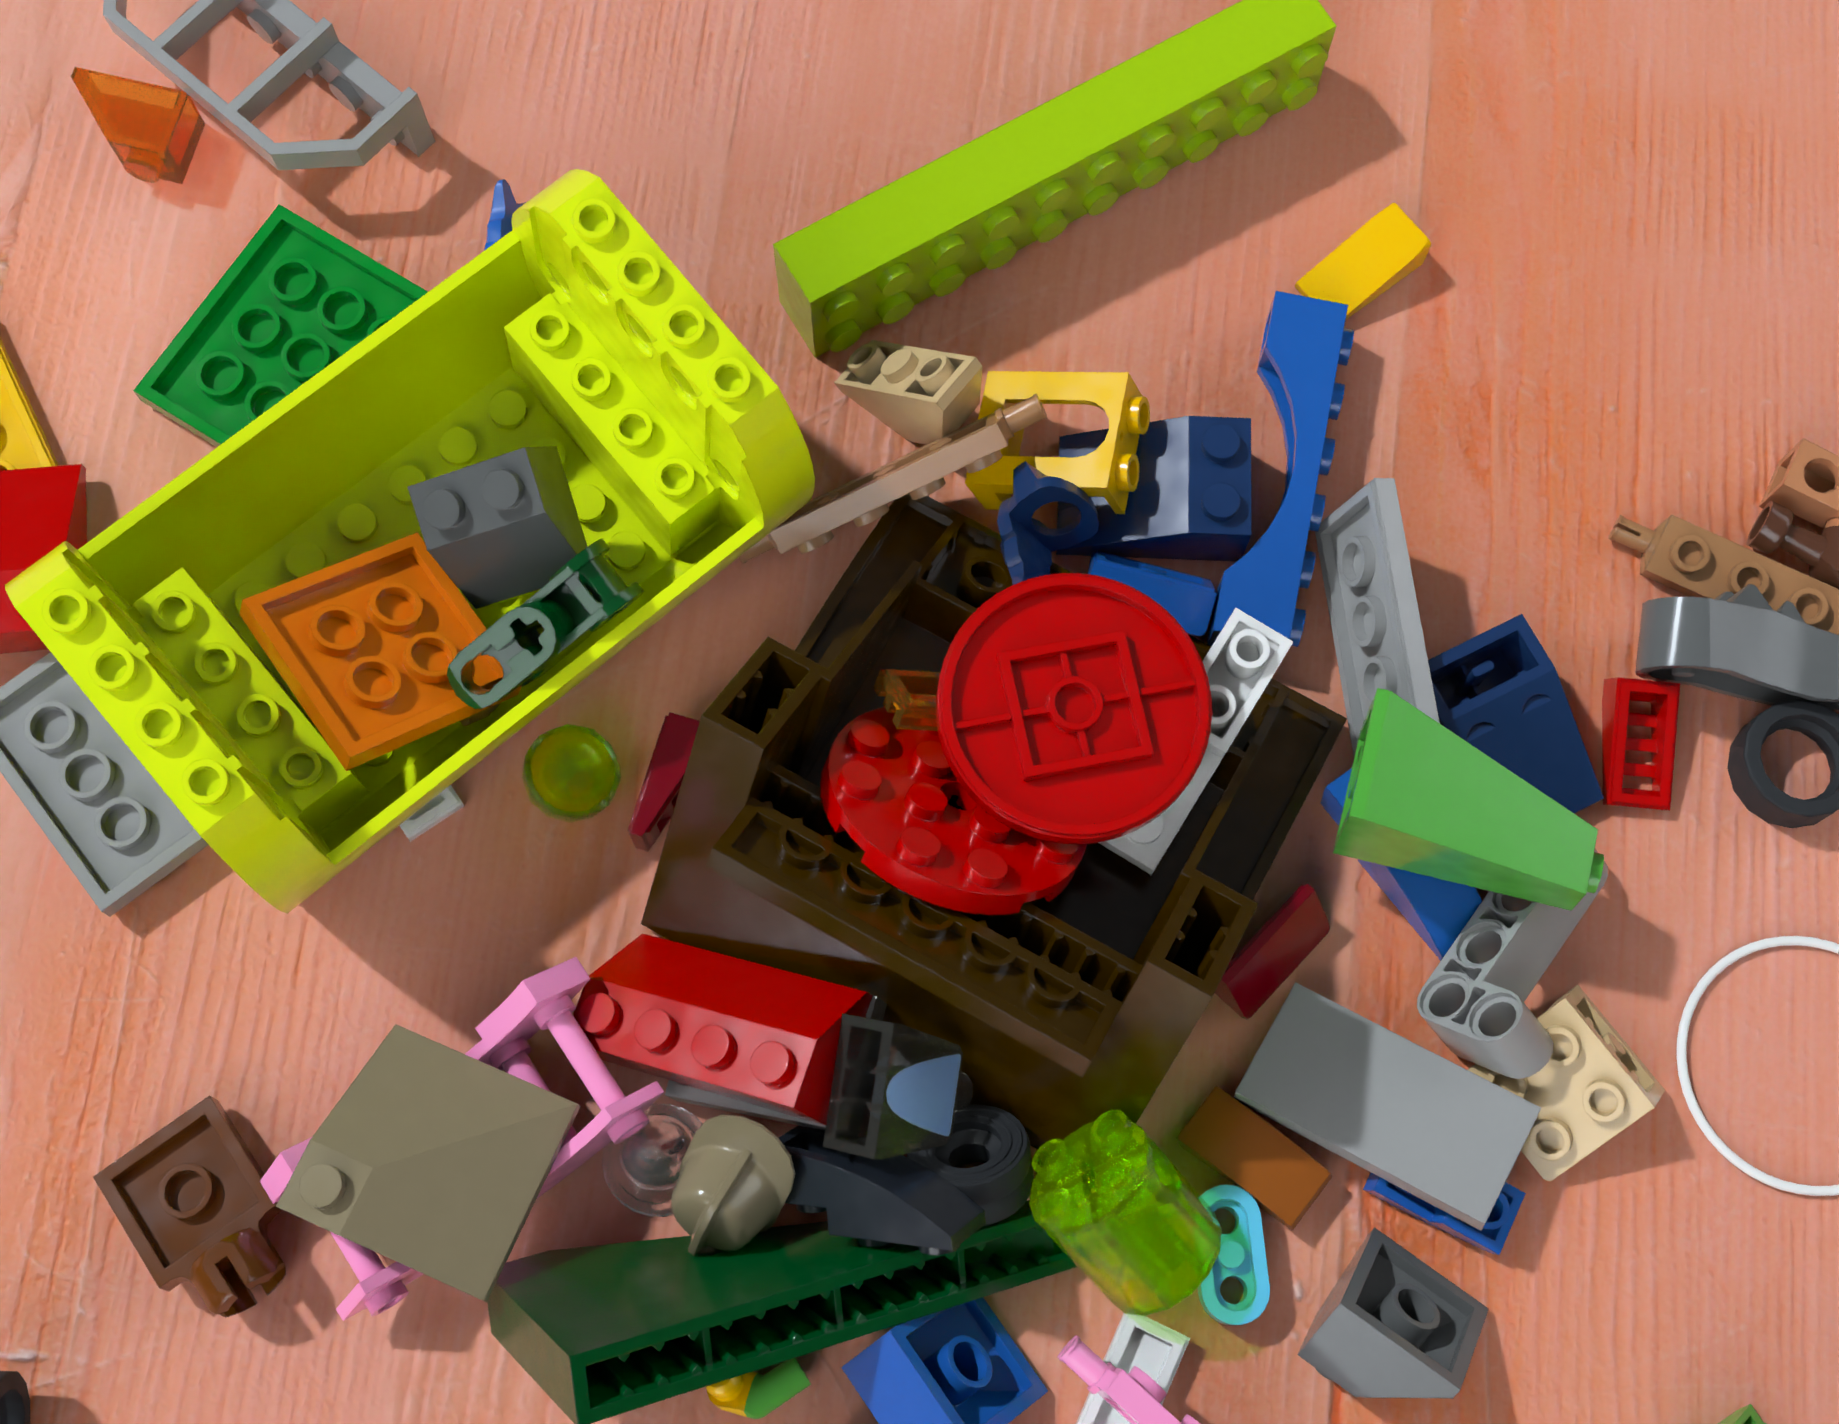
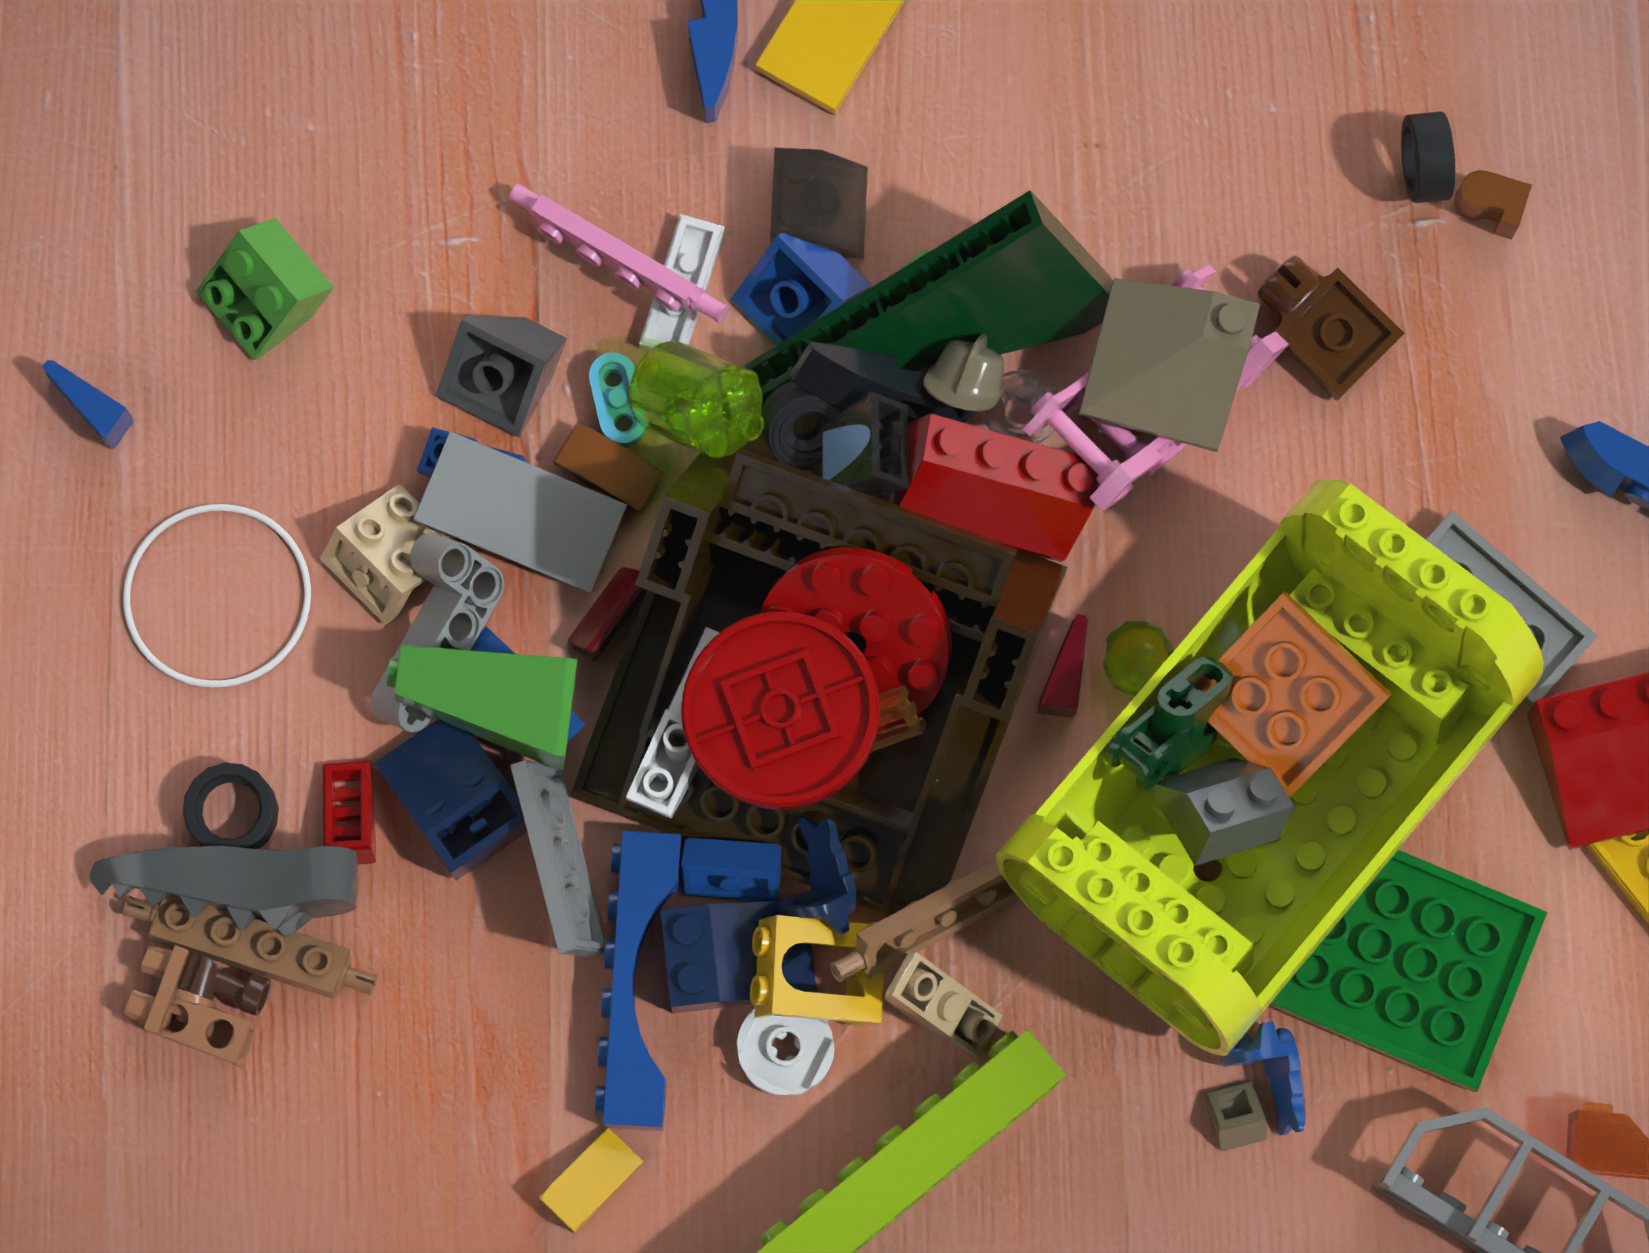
camera: 170 degrees right, 5 degrees up
none -> white plate [737,1009,835,1097]

